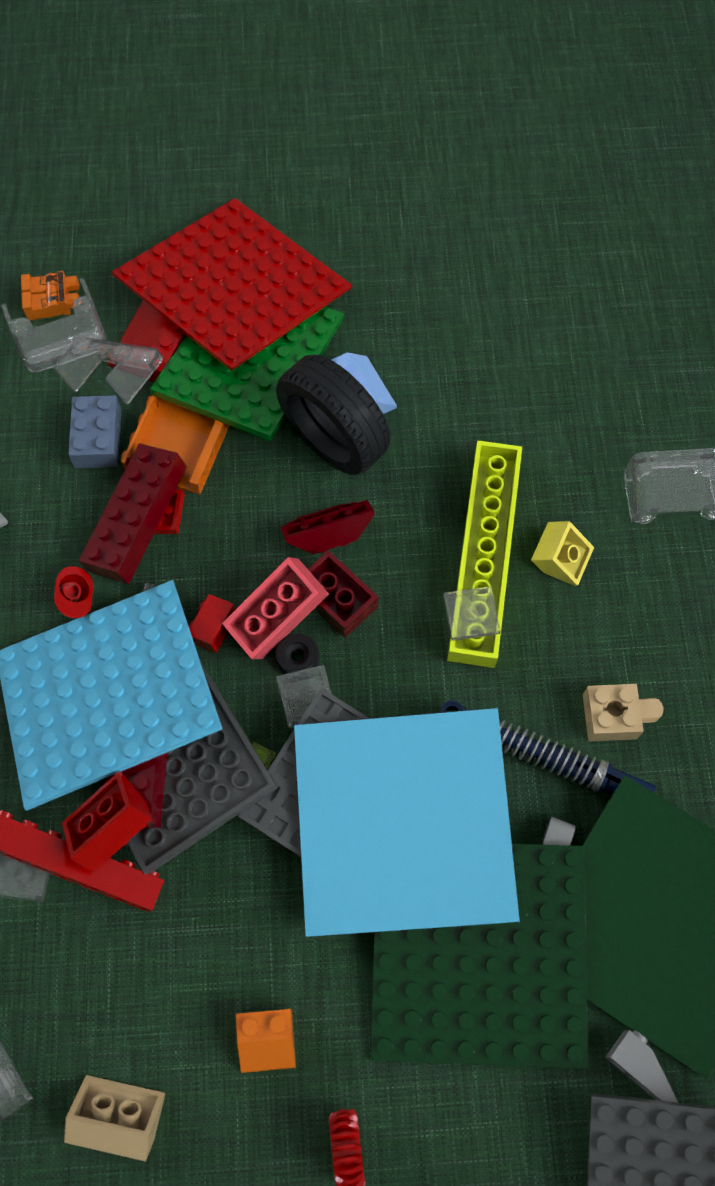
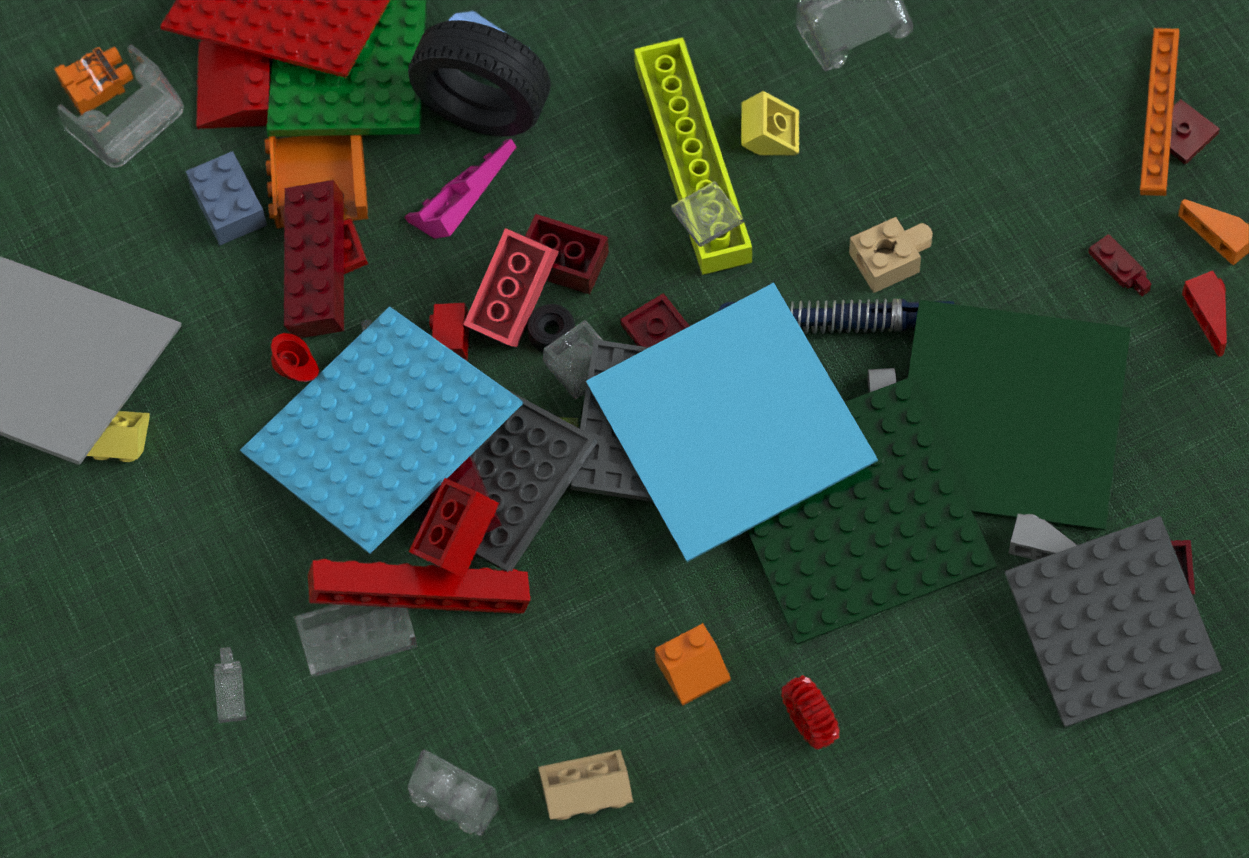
camera: 20 degrees left, 5 degrees down
clear windscreen [53,337,163,404] -> none
dark red wedge [280,500,375,554] -> none
none -> dark pink wedge [405,139,516,239]
none -> dark red plate [620,293,690,348]

